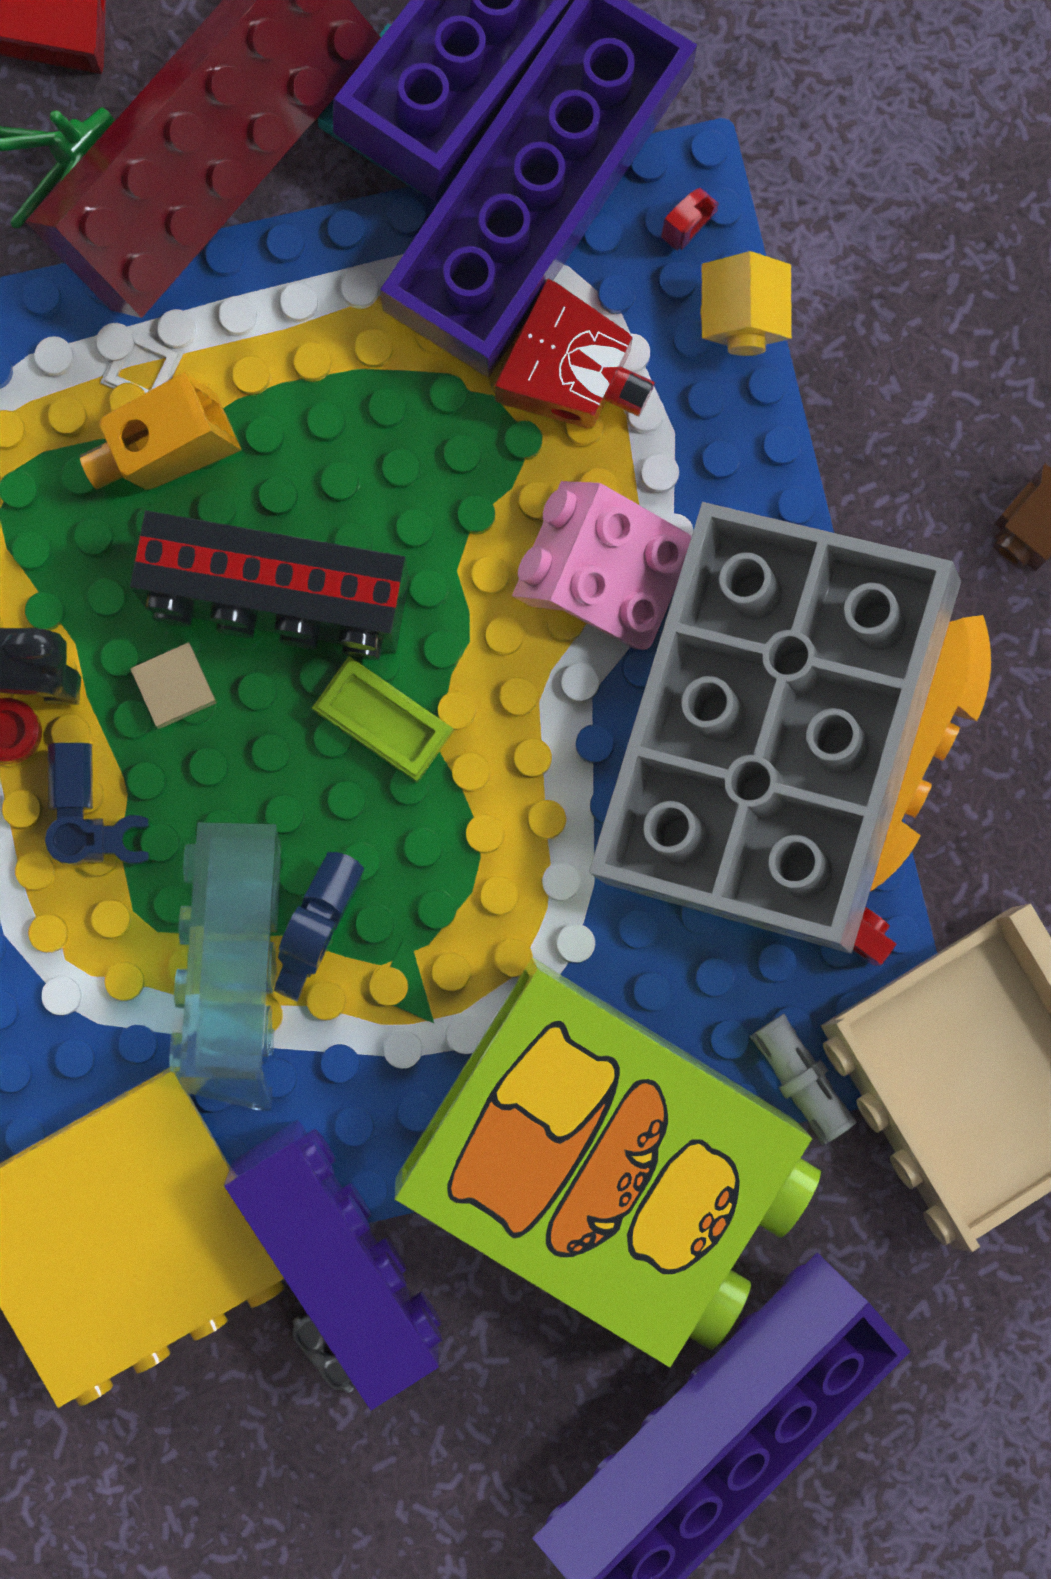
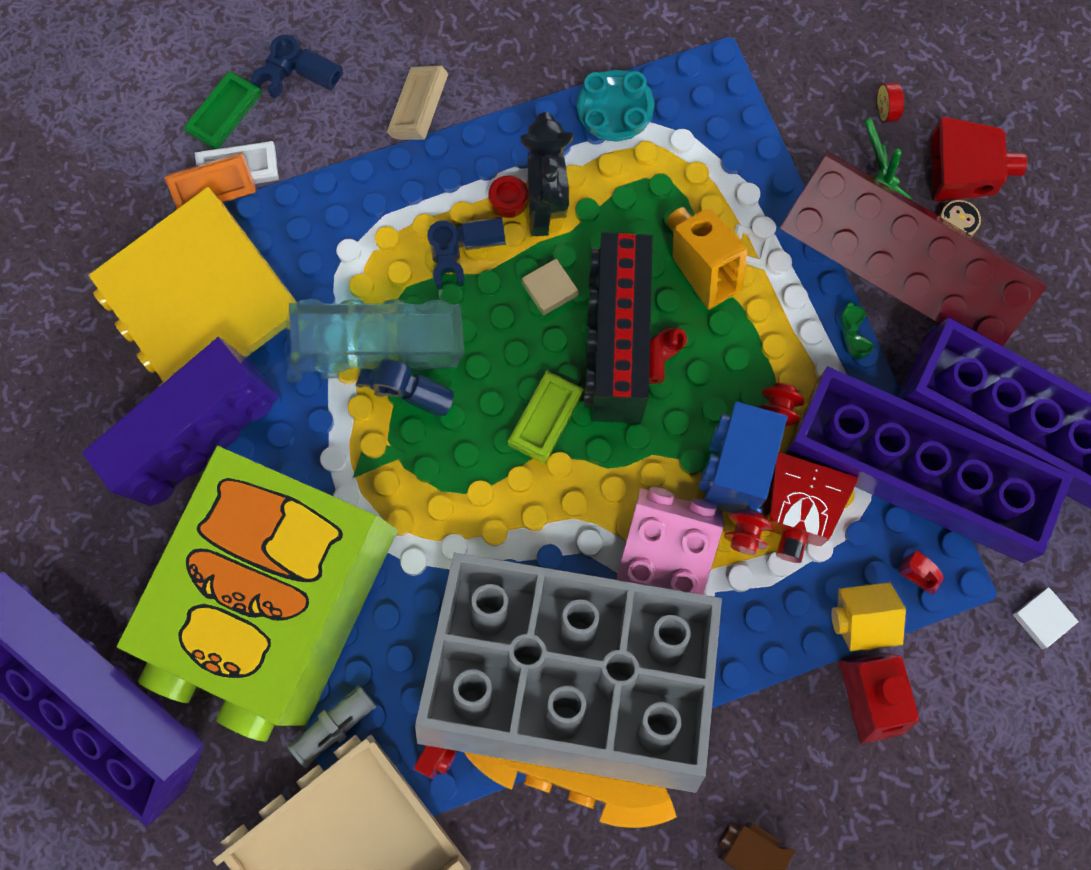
camera: 85 degrees right, 10 degrees down
none -> red arm [649,327,687,384]
none -> blue brick [698,383,805,555]
none -> red torso [838,652,919,744]
none -> green piece [840,302,874,360]
none -> tile [939,200,981,236]
none -> white tile [1013,587,1079,649]

